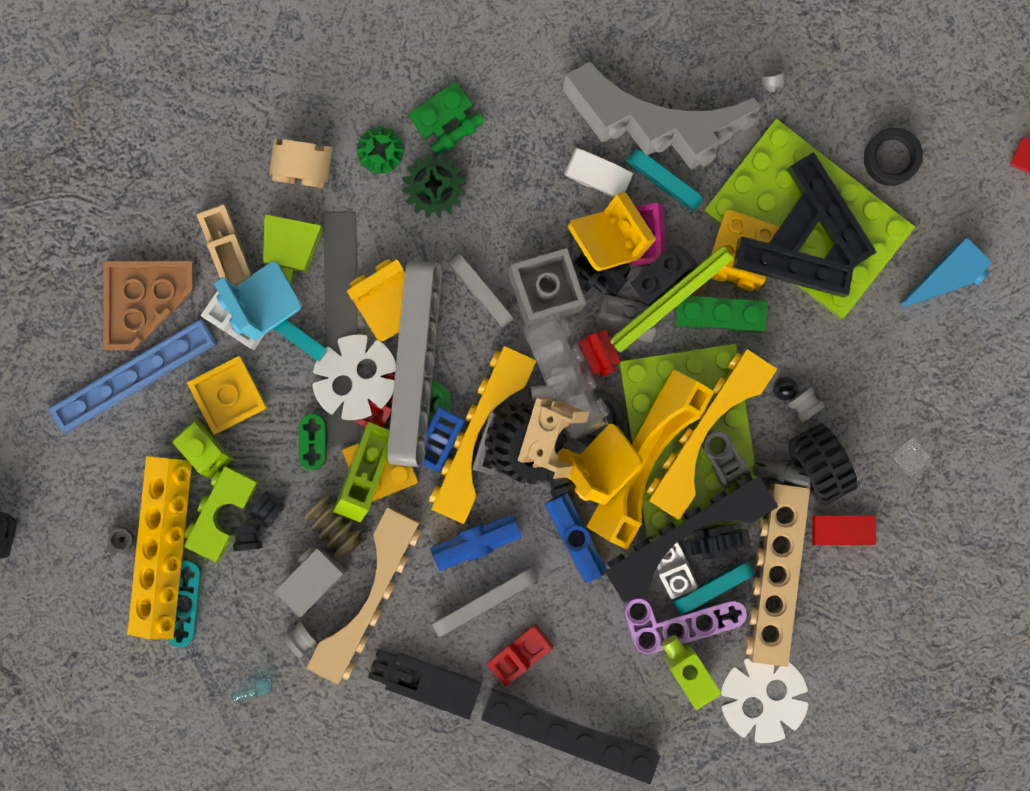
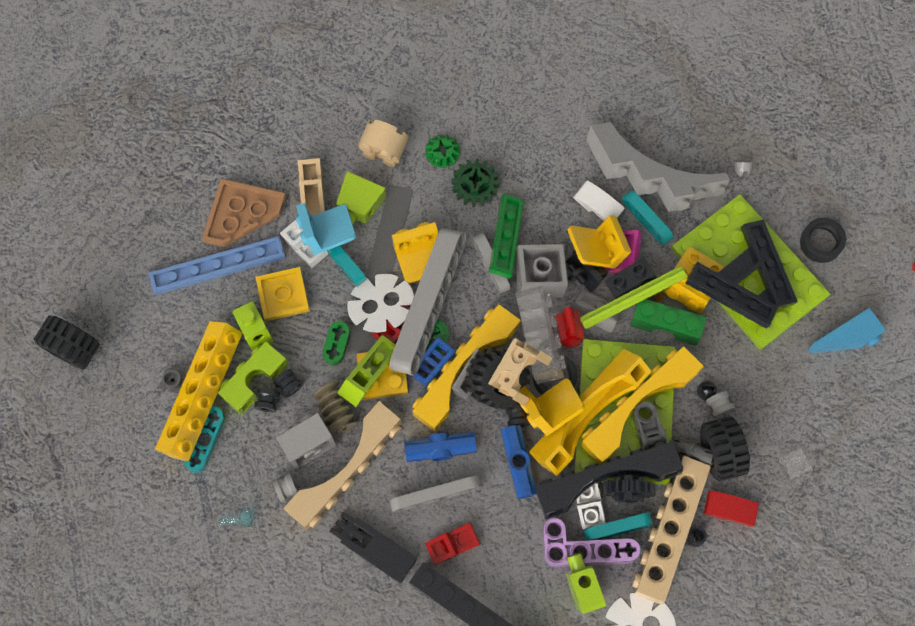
camera: 20 degrees right, 15 degrees down
green plate [408,81,484,156] -> none
none -> green tile [488,193,524,279]
none -> black hinge [686,526,707,547]

